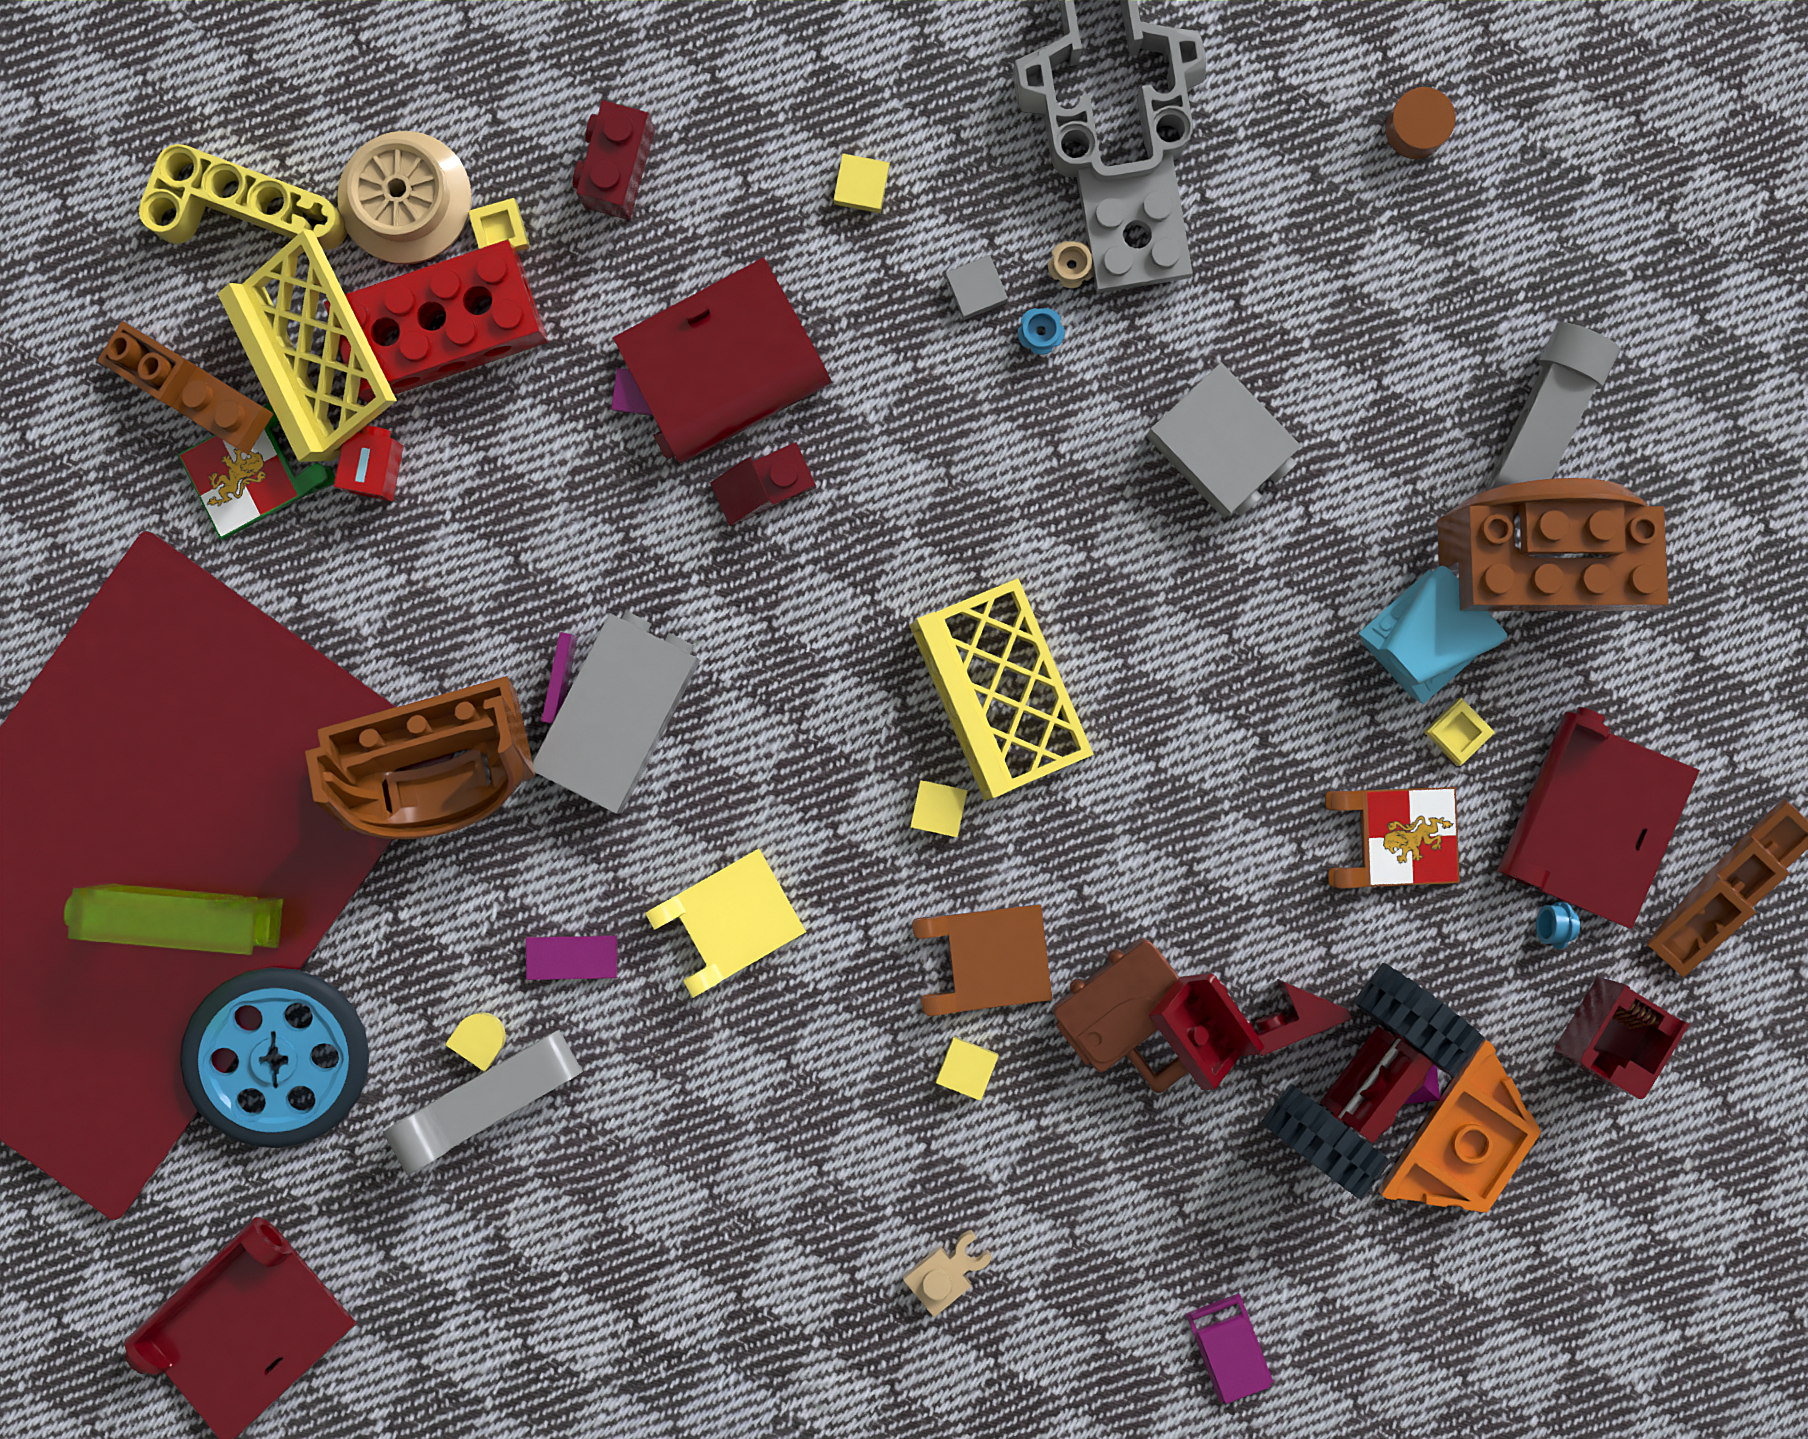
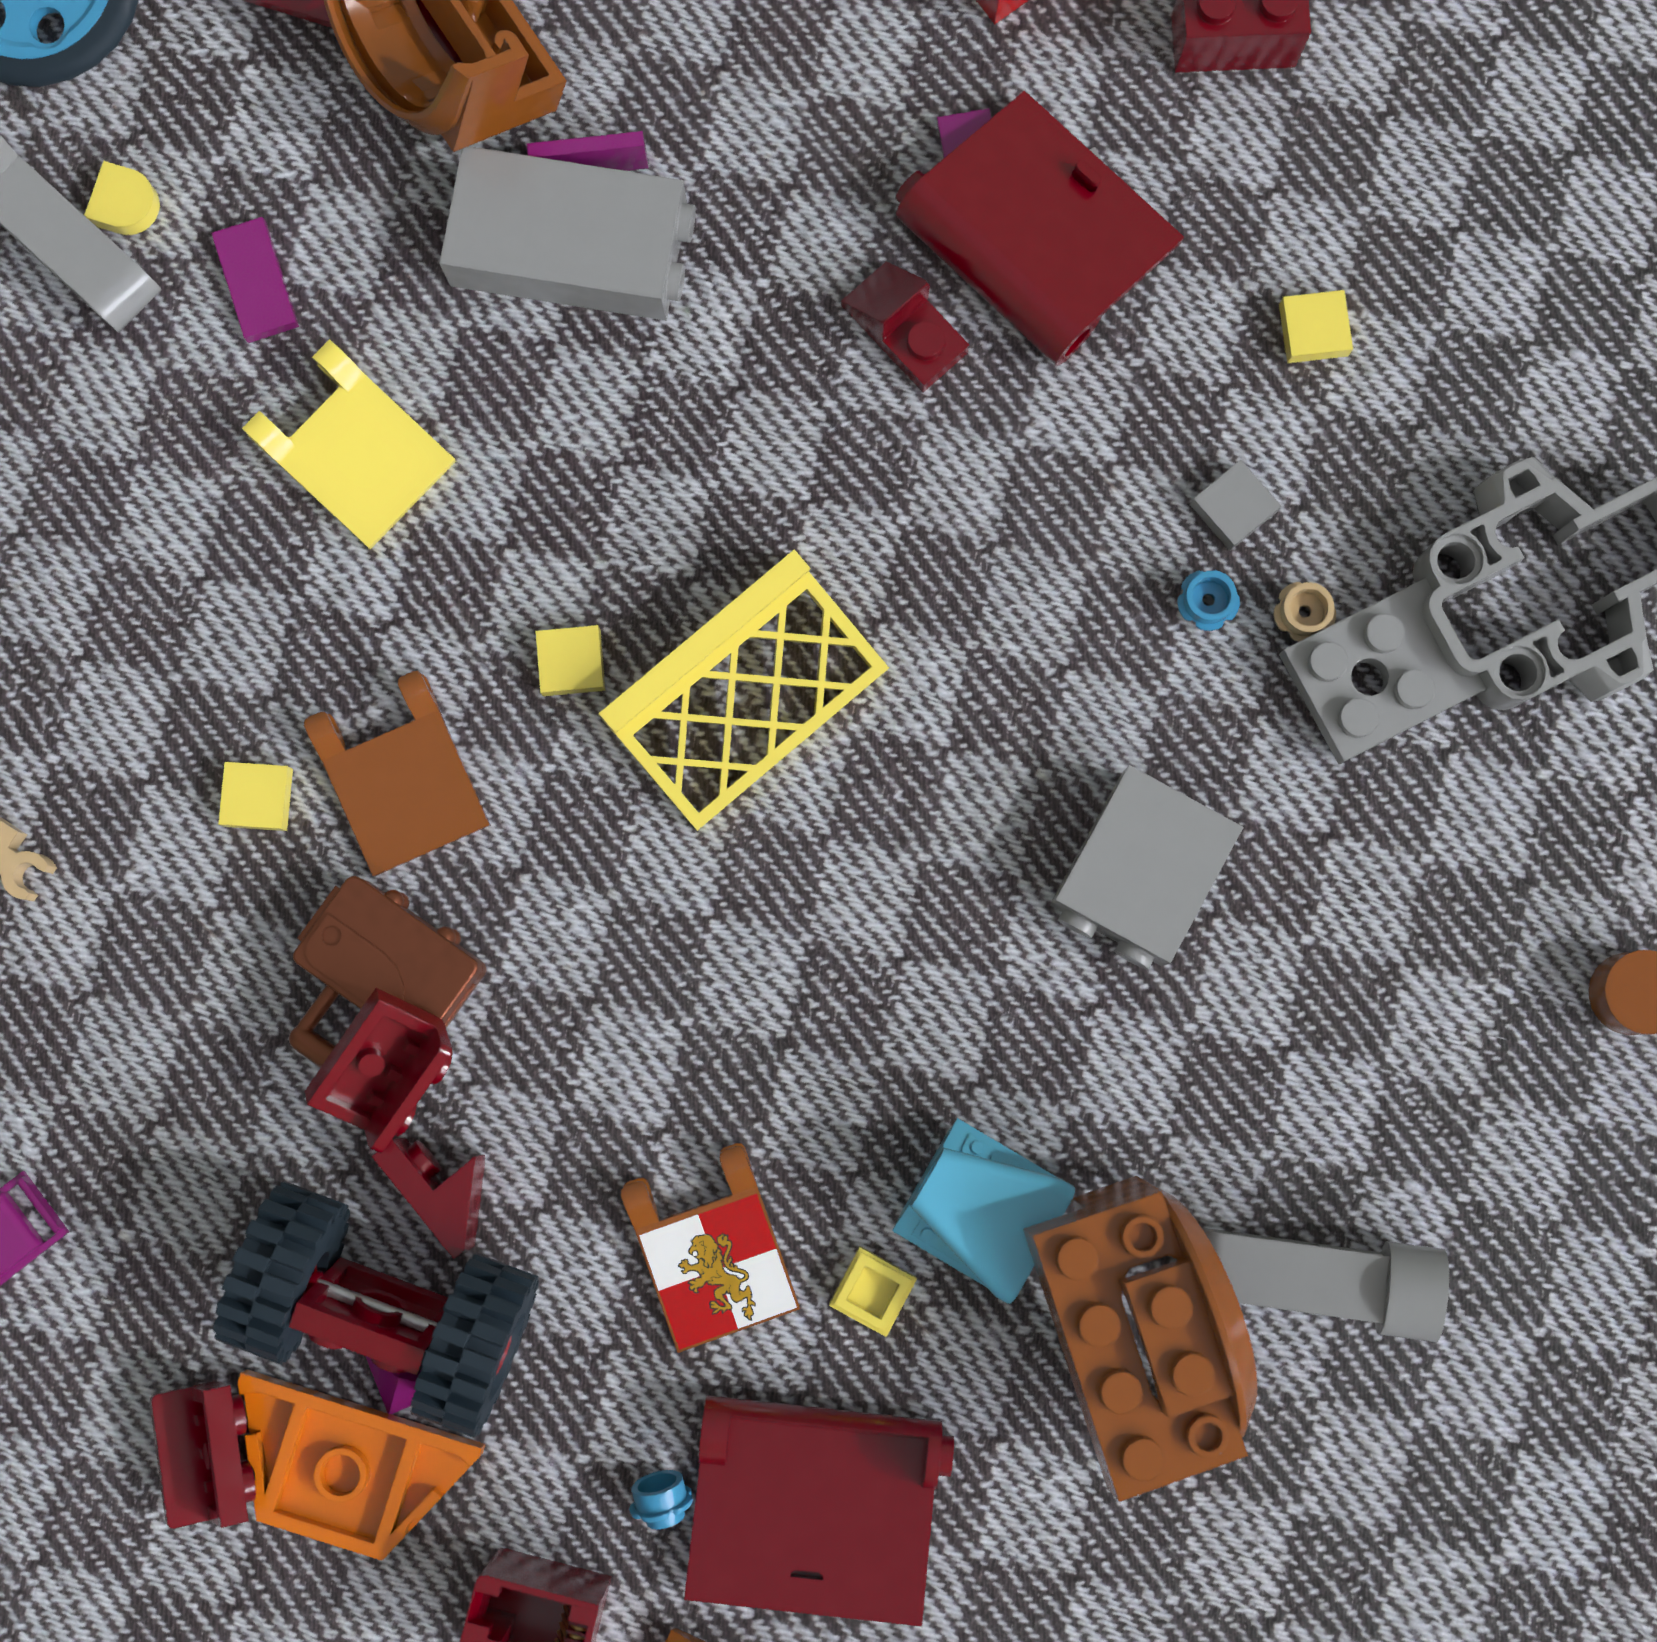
camera: 75 degrees right, 5 degrees down
none -> dark red bracket [150,1381,256,1529]

